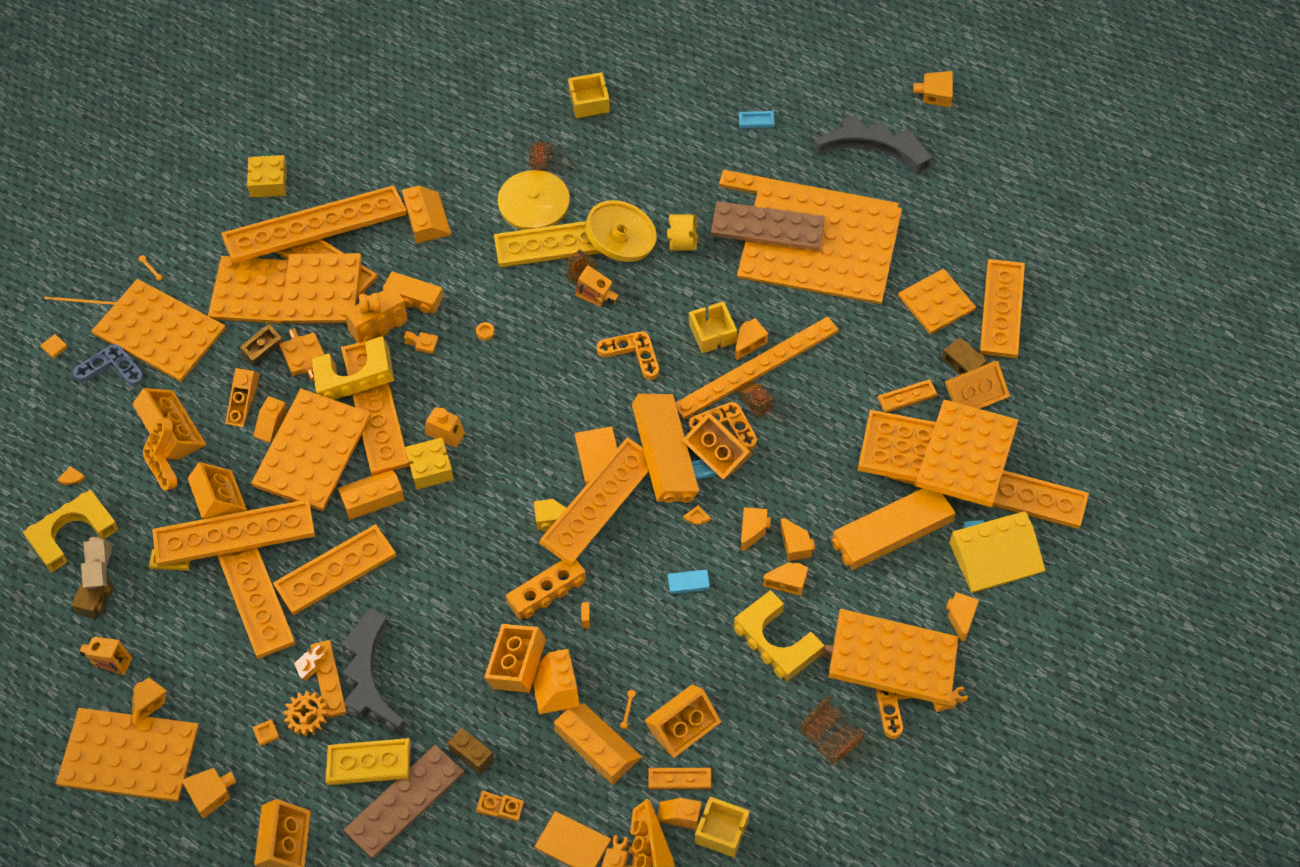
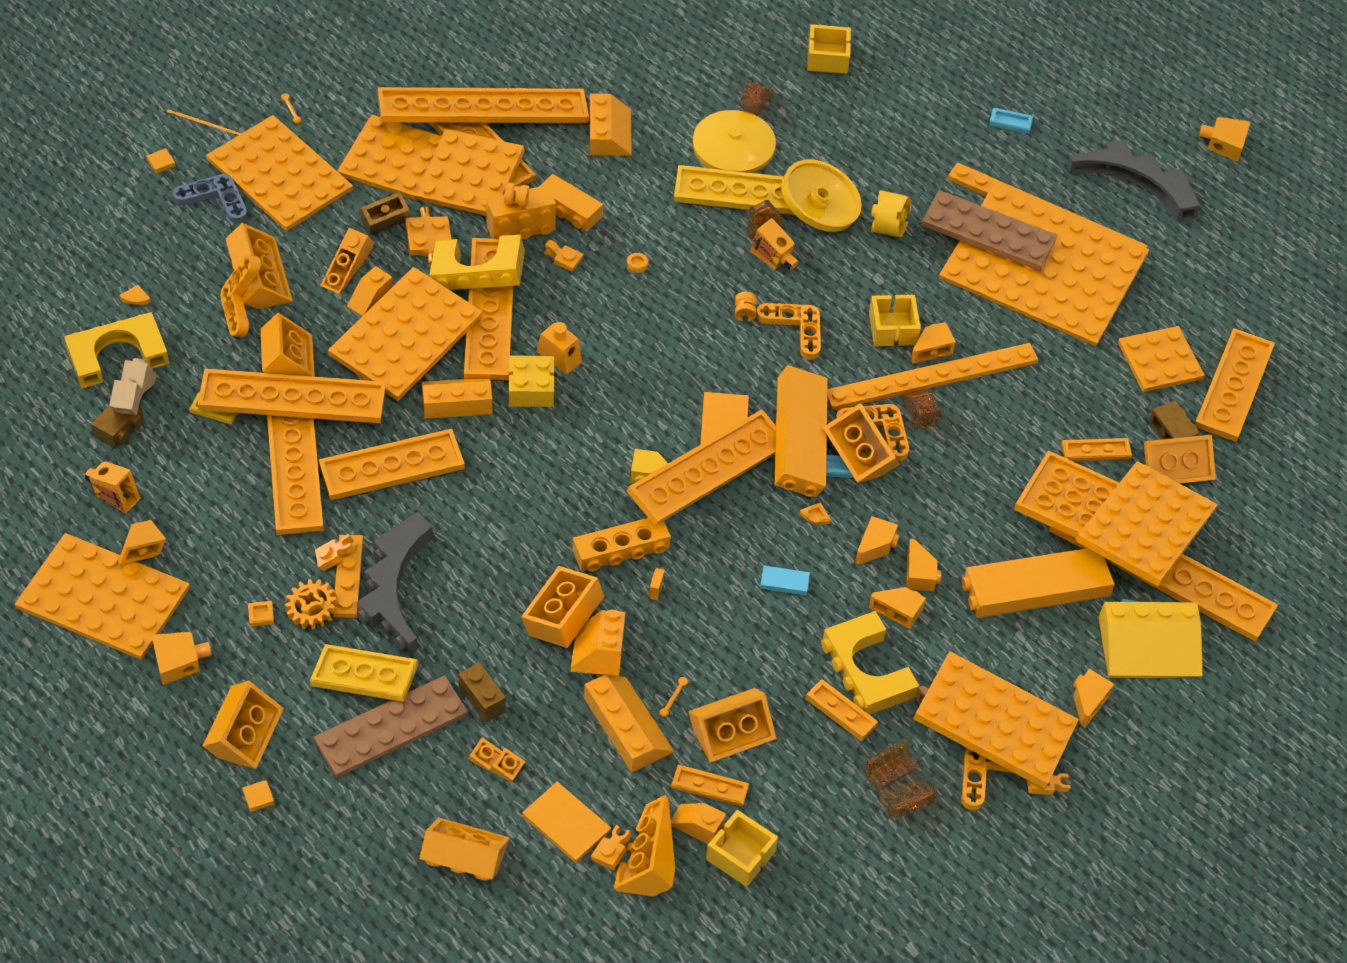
camera: 10 degrees right, 5 degrees down
yellow piece [247,155,287,198] -> none
none -> light orange wheel [735,292,757,321]
none -> light orange plate [806,679,878,742]

